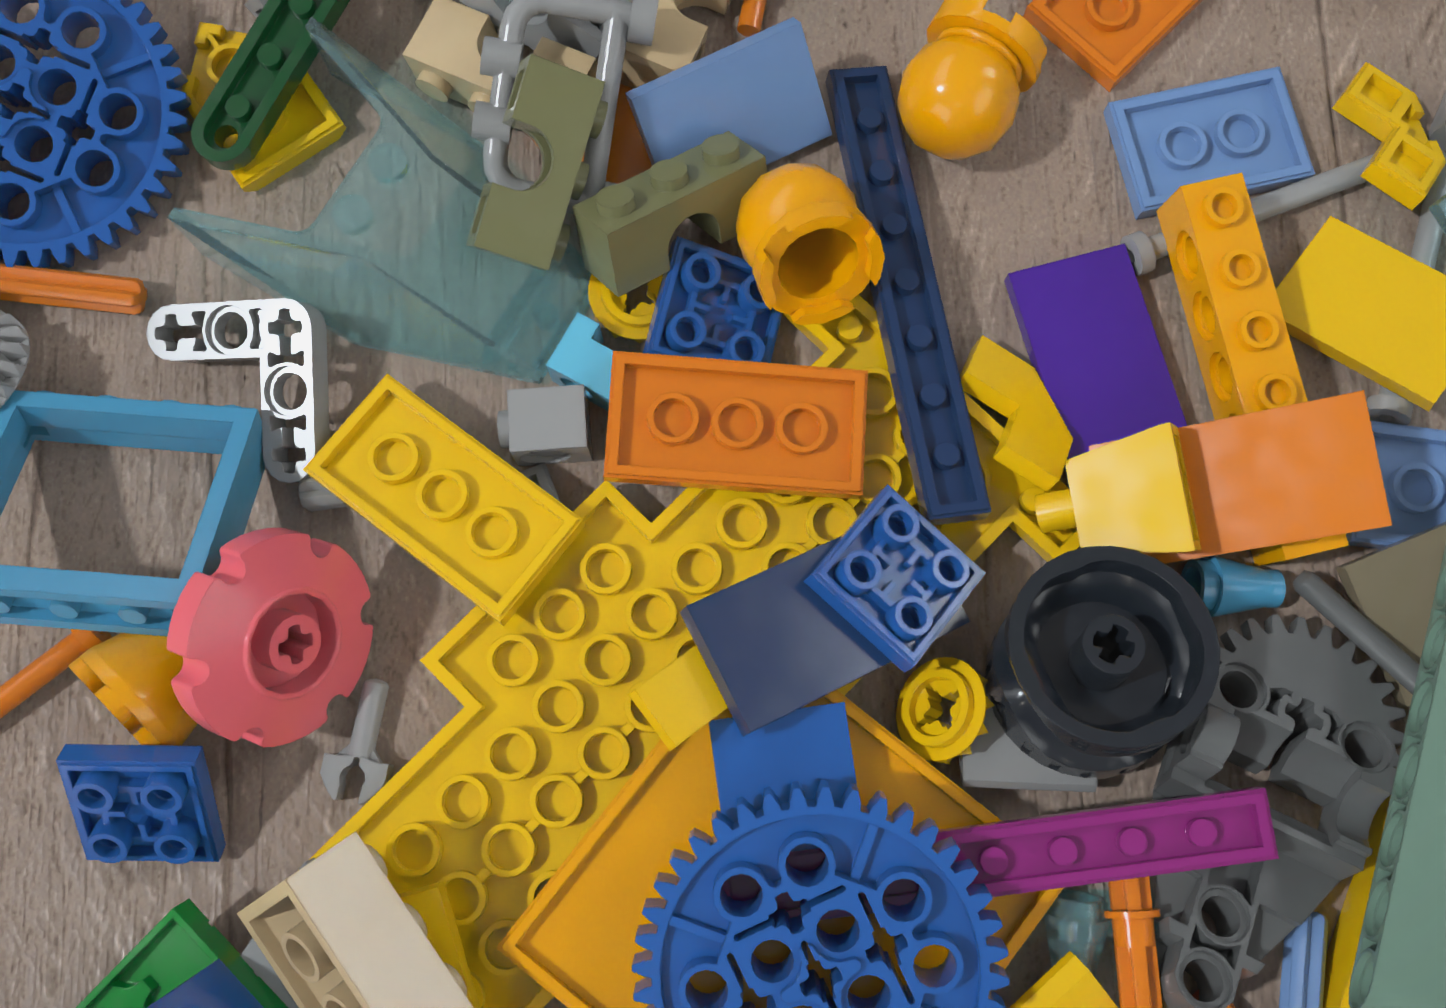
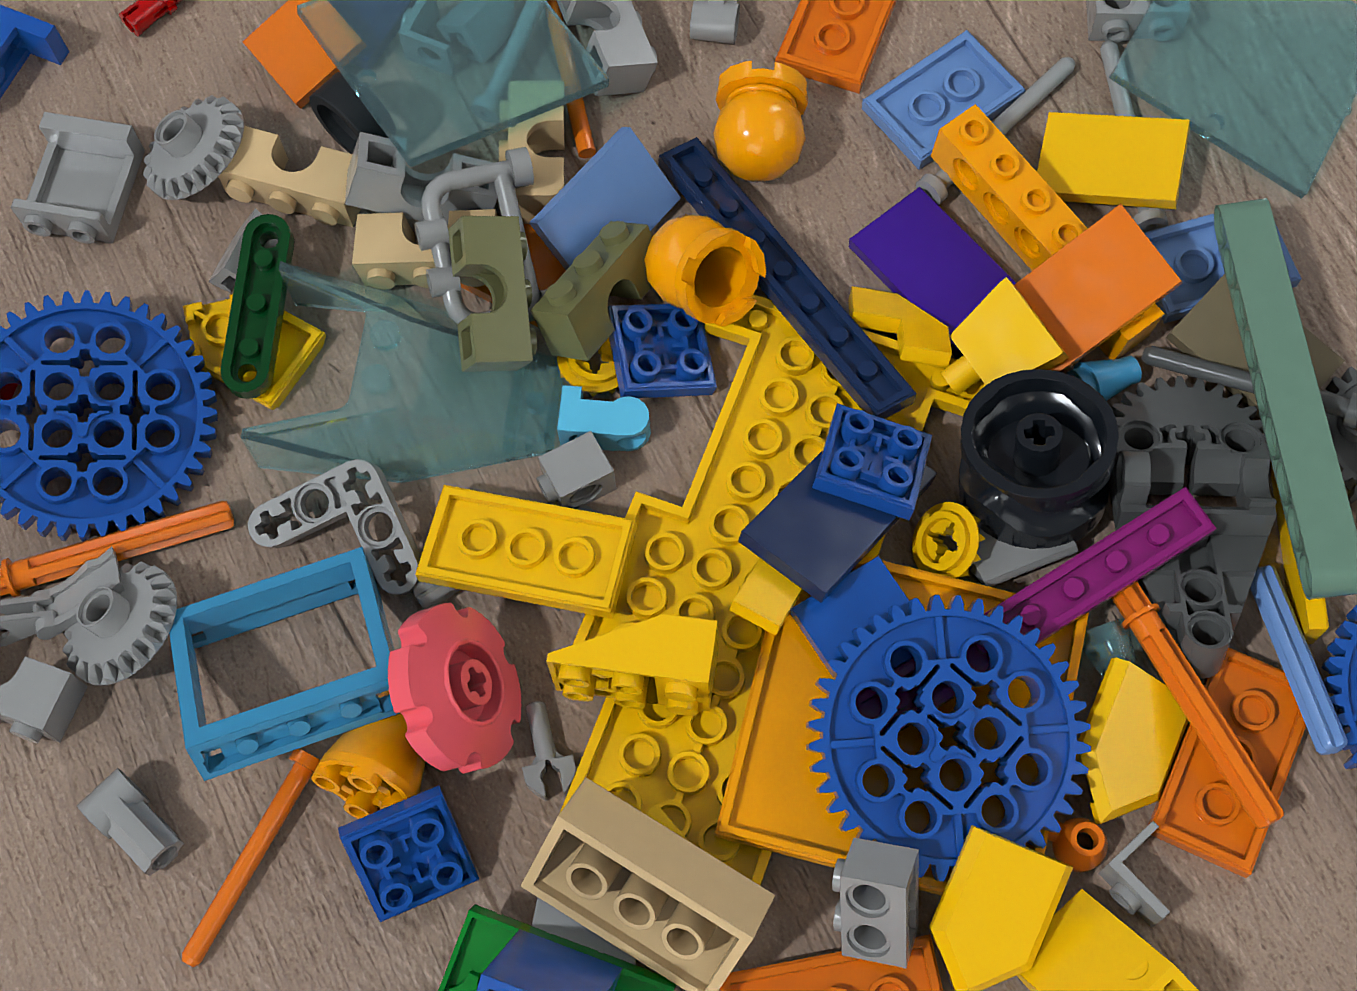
camera: 20 degrees left, 10 degrees down
orange tile [603,351,868,500] -> none
yellow tile [1332,62,1446,211] -> none
none -> yellow slope [546,614,718,716]

